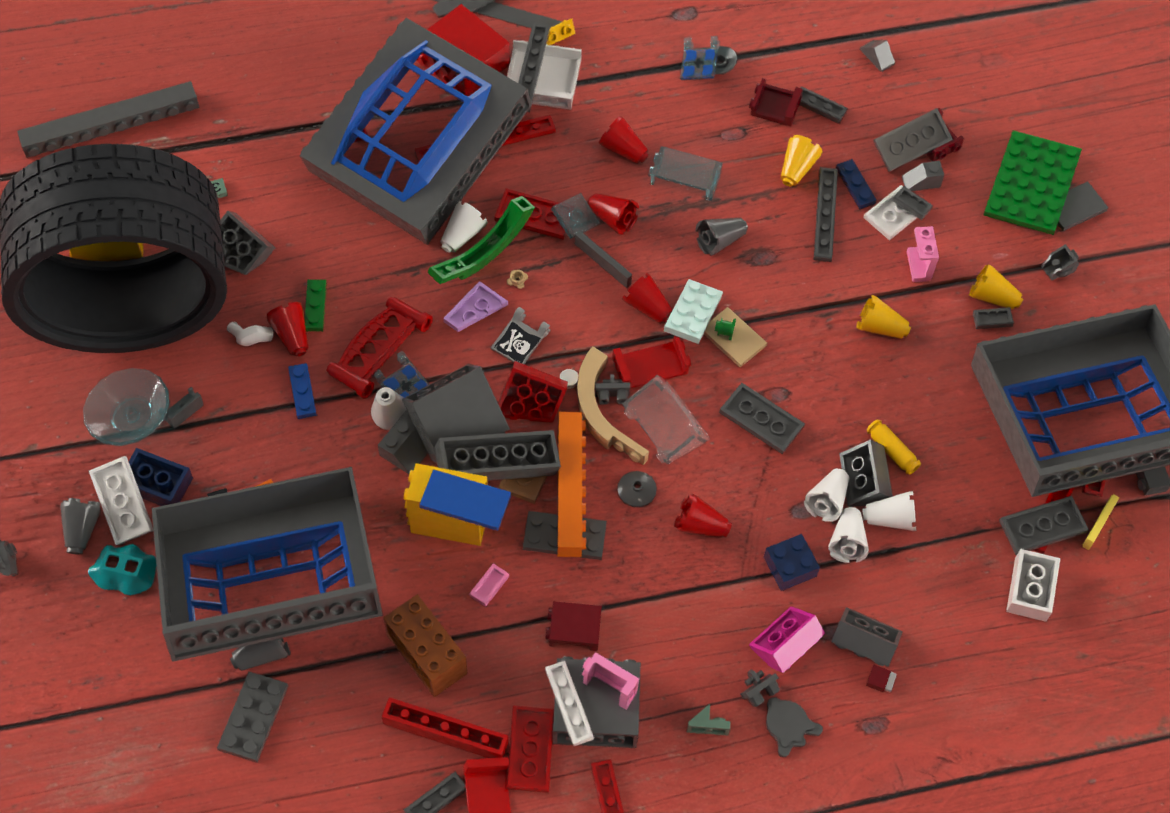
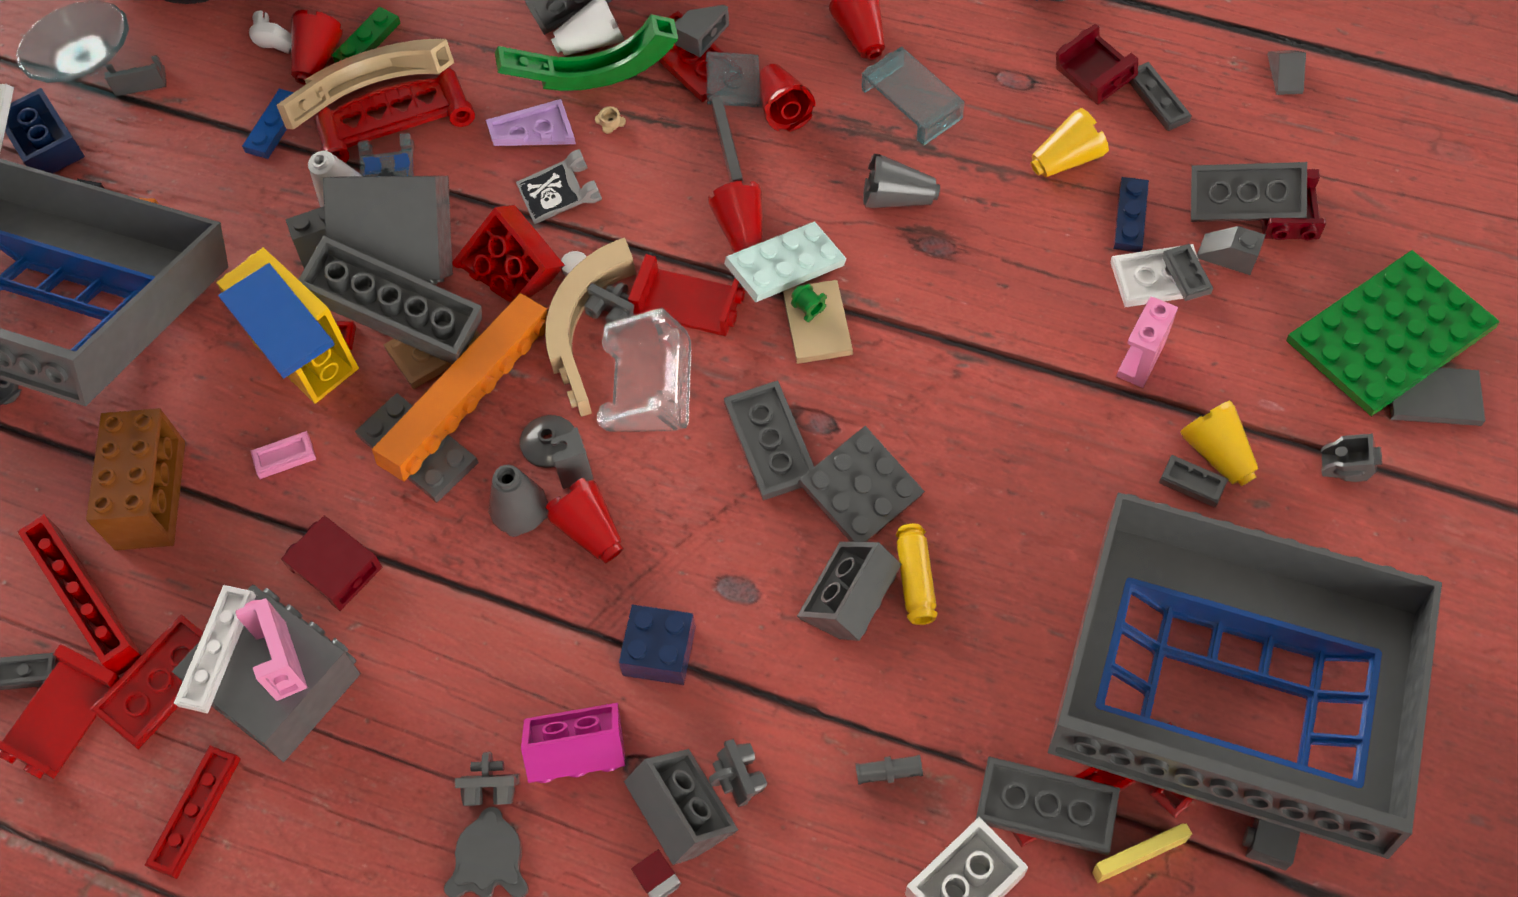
camera: 40 degrees right, 0 degrees up
sand green slope [687,704,731,736] -> none
white cone [804,469,849,522] -> none
dark grey tile [813,167,838,262] -> none
white cone [828,507,869,563] -> none
yellow cone [856,295,911,339] -> none
white cone [862,491,916,531] -> none
none -> tan arch [277,39,454,129]
none -> dark grey cone [488,465,548,537]
none -> dark grey hinge [551,427,594,489]
none -> dark grey slope [675,5,729,57]
none -> dark grey hips [708,739,767,807]
none -> dark grey plate [798,426,925,542]
none -> dark grey pin [855,755,923,785]

